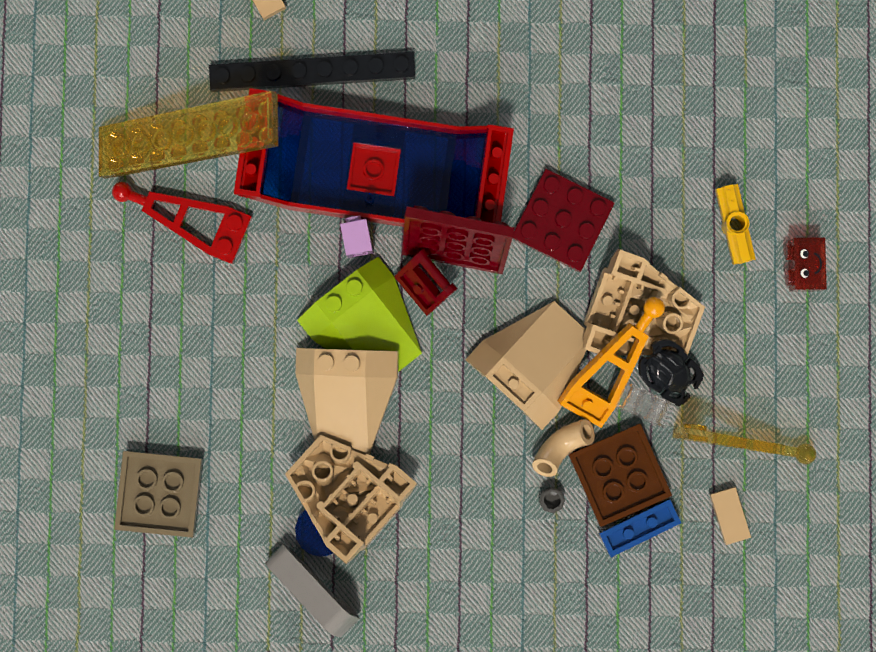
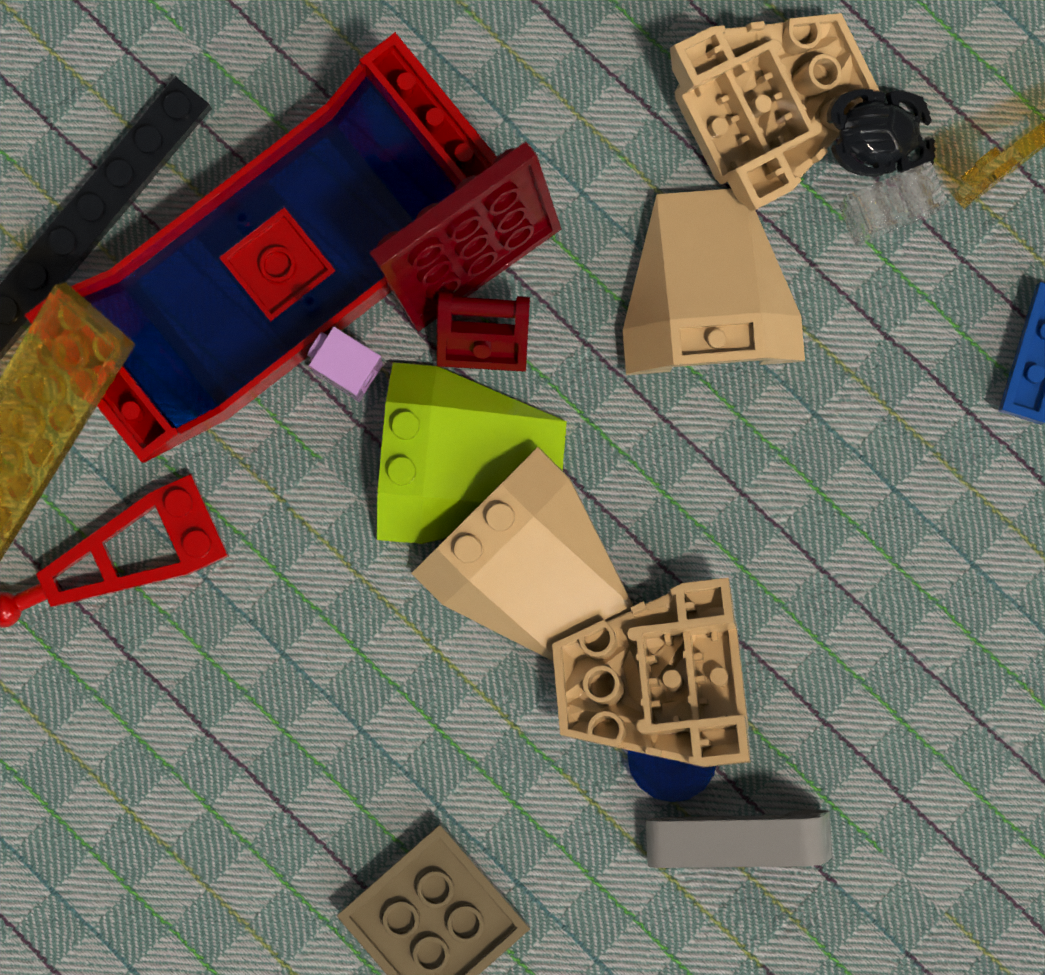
camera: 40 degrees left, 0 degrees up
dark red plate [512,169,615,273] -> none
tan cylinder [532,419,595,477] -> none
dark grey tile [539,487,565,514] -> none
light orange plate [557,297,665,428] -> none
reddish brown plate [568,423,672,527] -> none

